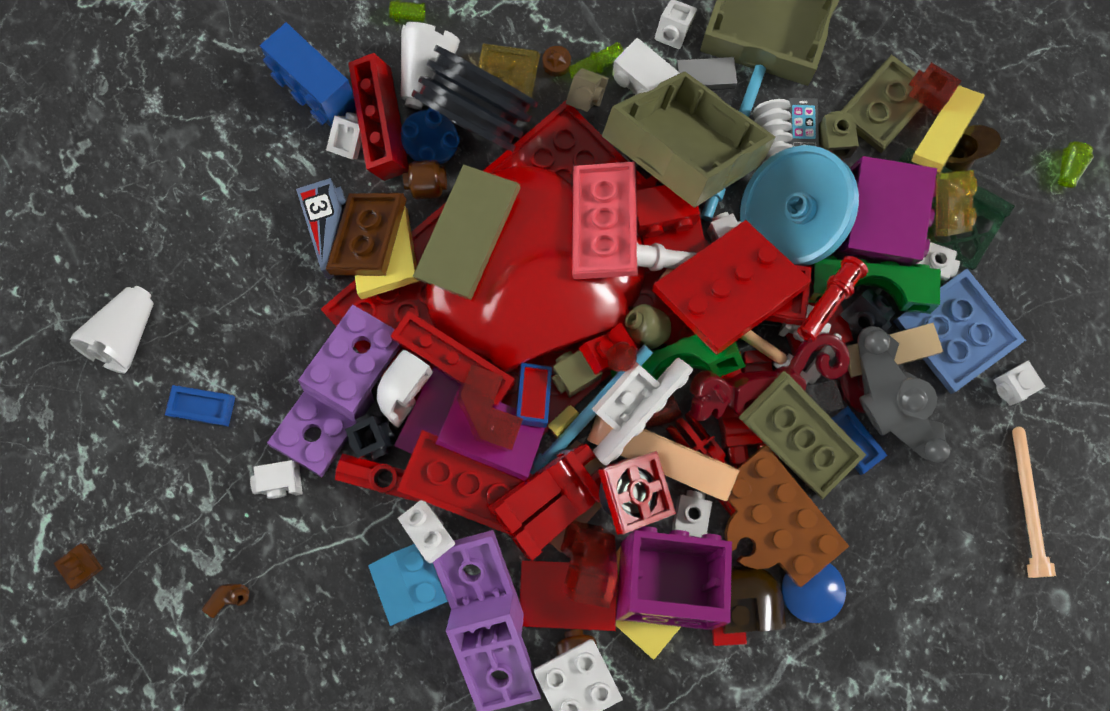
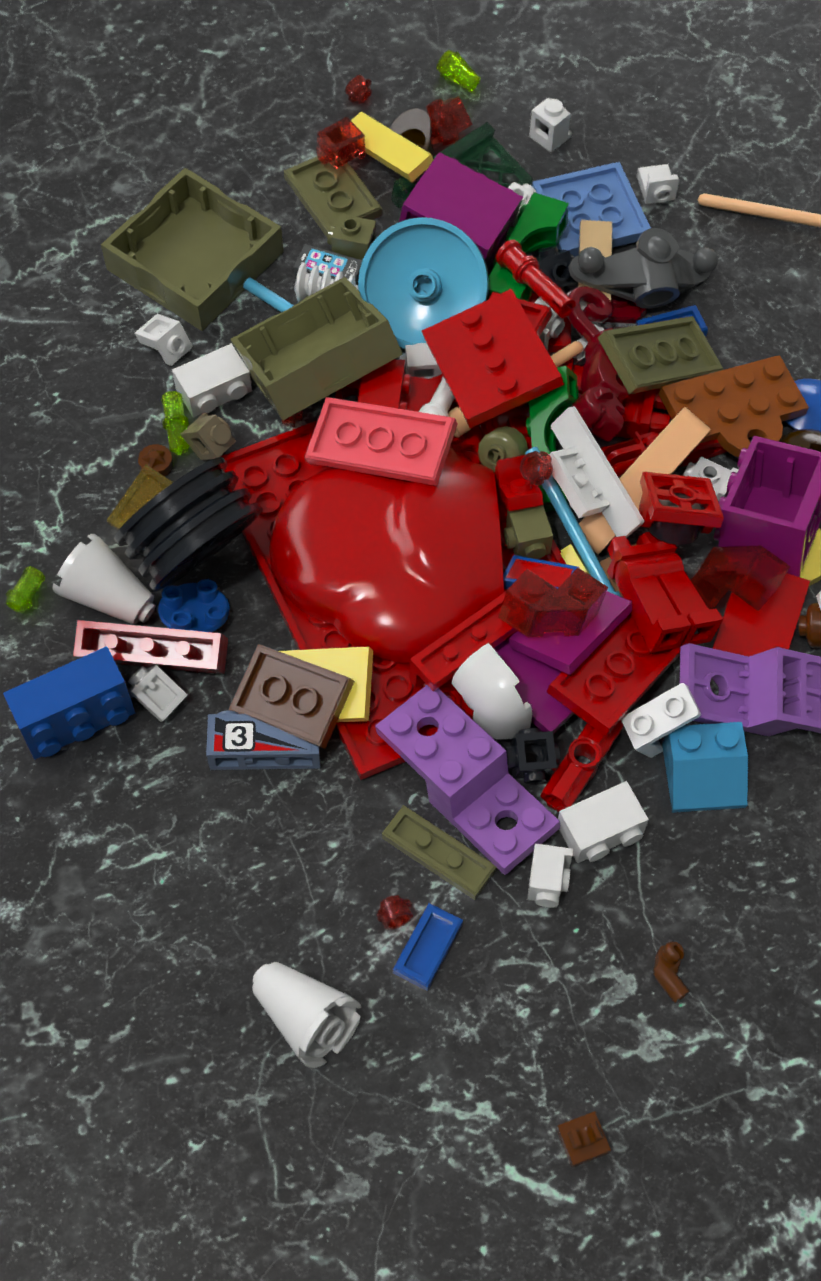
camera: 70 degrees left, 15 degrees down
reddish brown head [403,160,447,200] -> none
olive tile [413,165,521,300] -> none
light grey tile [676,57,737,89] -> none
clear yellow plate [936,170,977,236] -> none
none -> clear red plate [345,75,372,103]
none -> clear red plate [376,895,413,930]
none -> olive tile [382,805,497,900]
none -> clear red brick [425,97,473,146]
none -> white brick [529,98,572,152]
none -> white brick [558,781,649,864]

